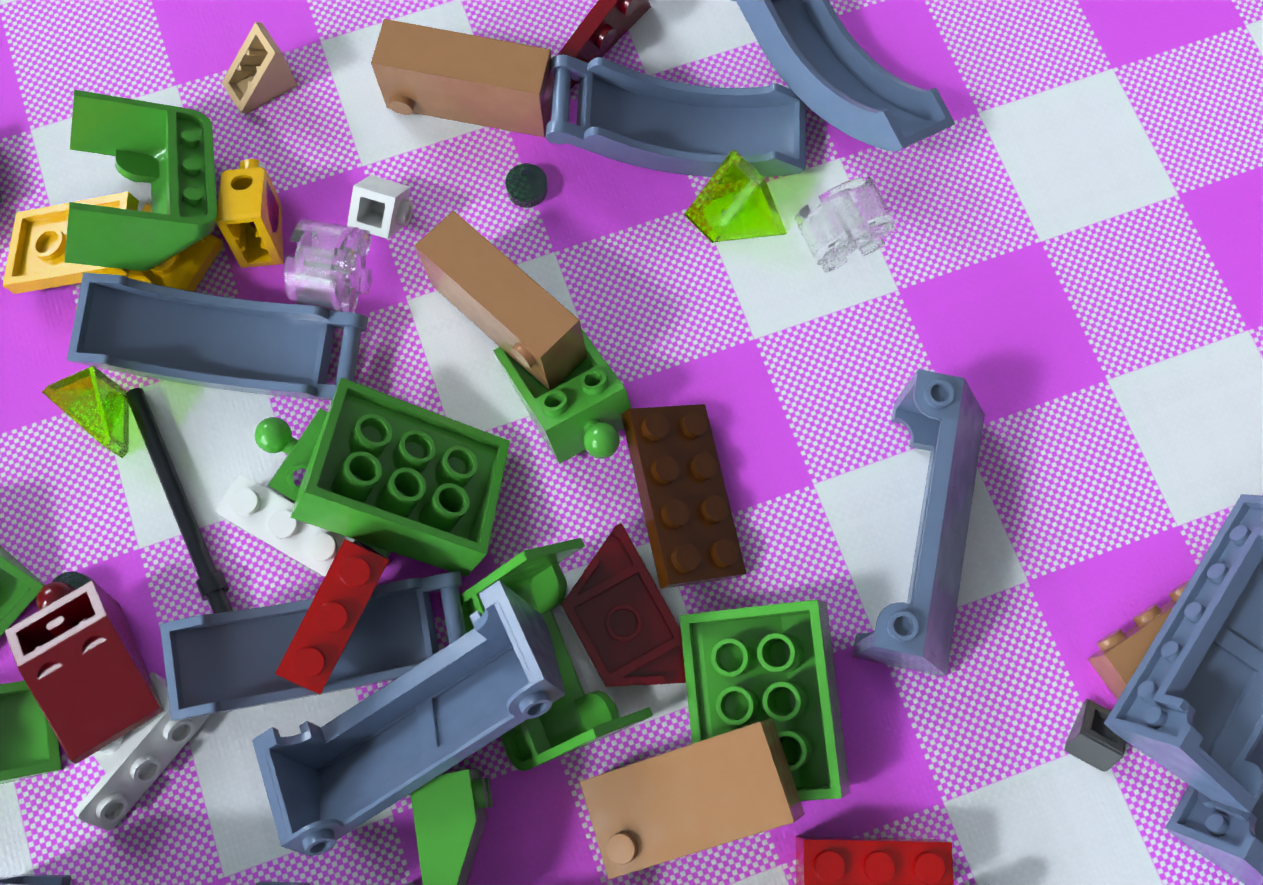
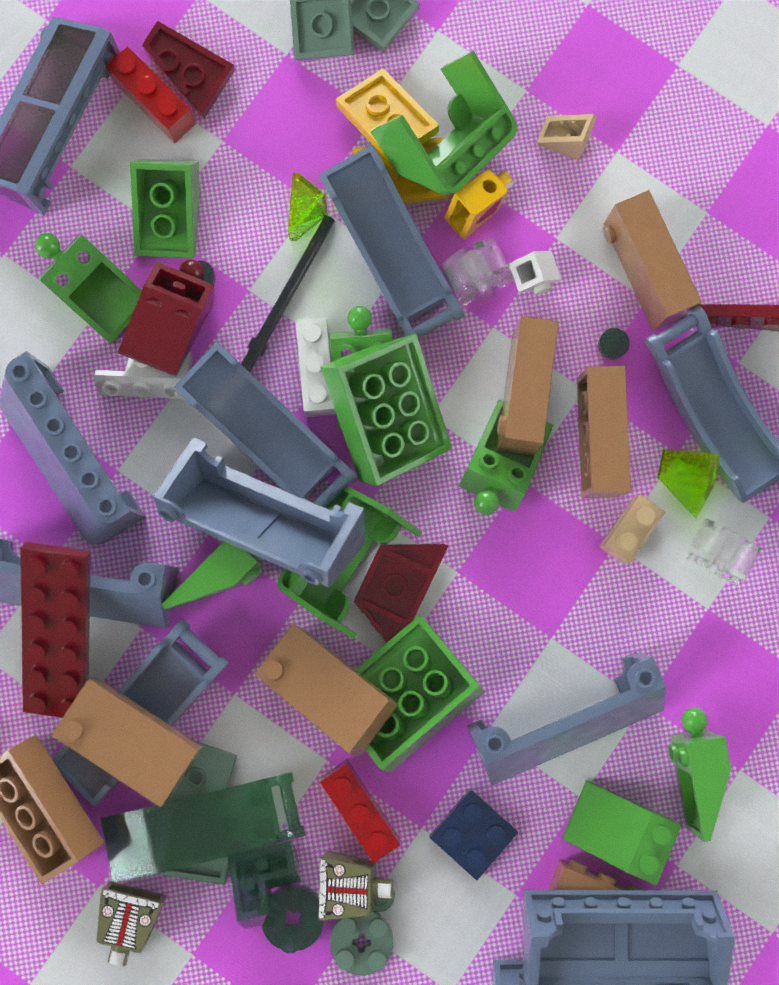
camera: 50 degrees right, 10 degrees up
red brick [275,538,389,695] -> none
reddish brown plate [621,404,747,589] -> none
dark grey slope [1064,699,1126,772] -> none
none -> dark blue plate [429,788,518,881]
none -> bright green slope [562,780,681,886]
none -> medium nougat brick [577,366,631,498]
none -> tan brick [599,495,666,564]
none -> bright green slope [668,707,731,842]

